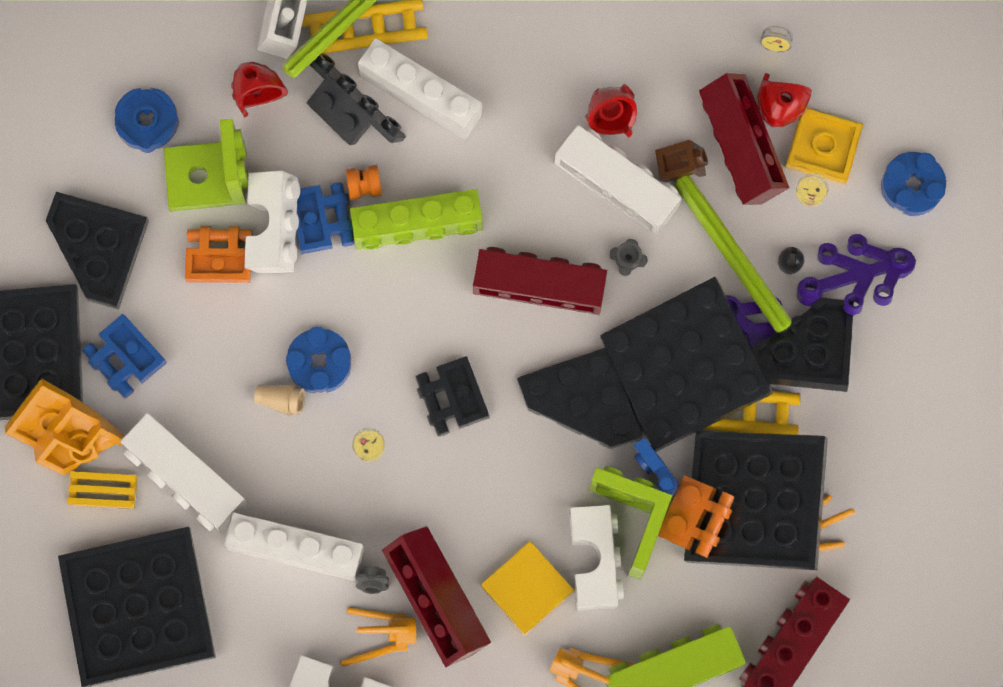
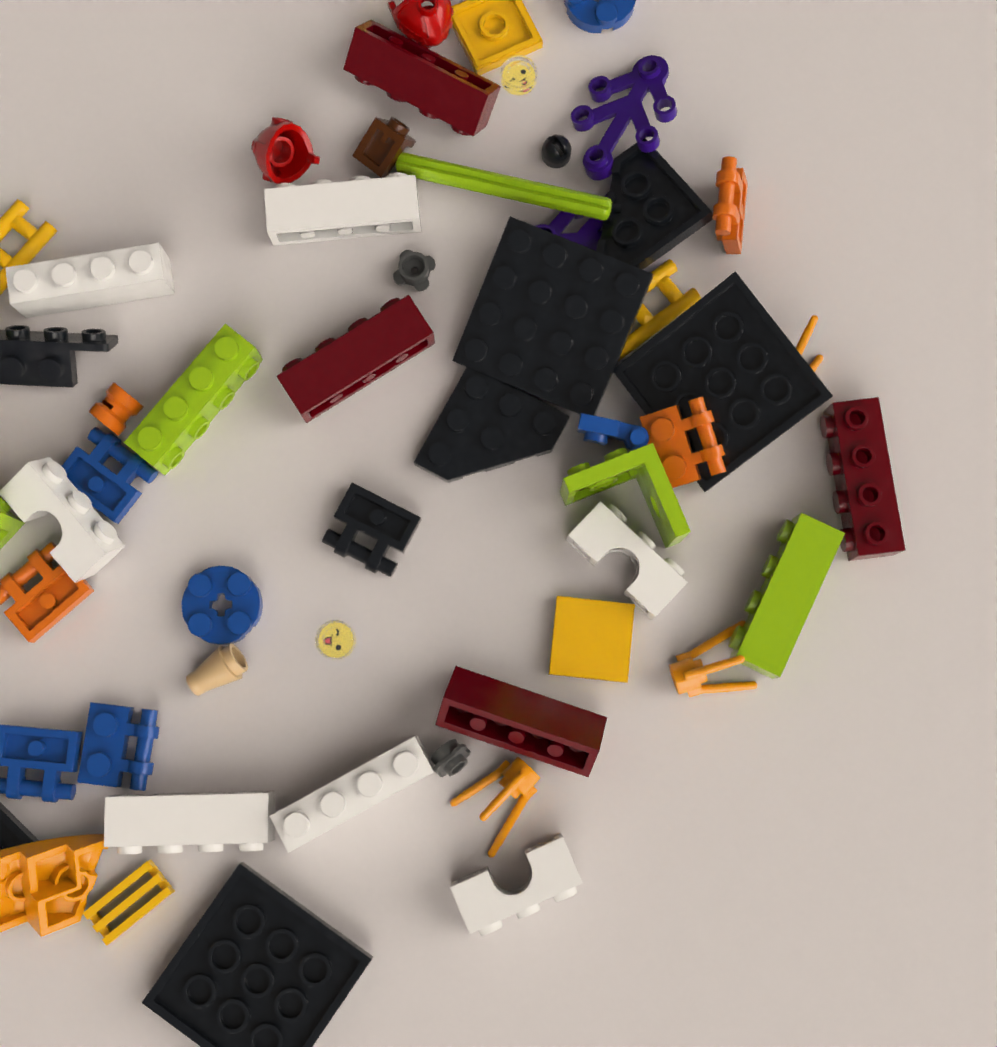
camera: 40 degrees left, 5 degrees up
none -> blue plate [77,702,160,791]
none -> orange plate [712,156,748,254]

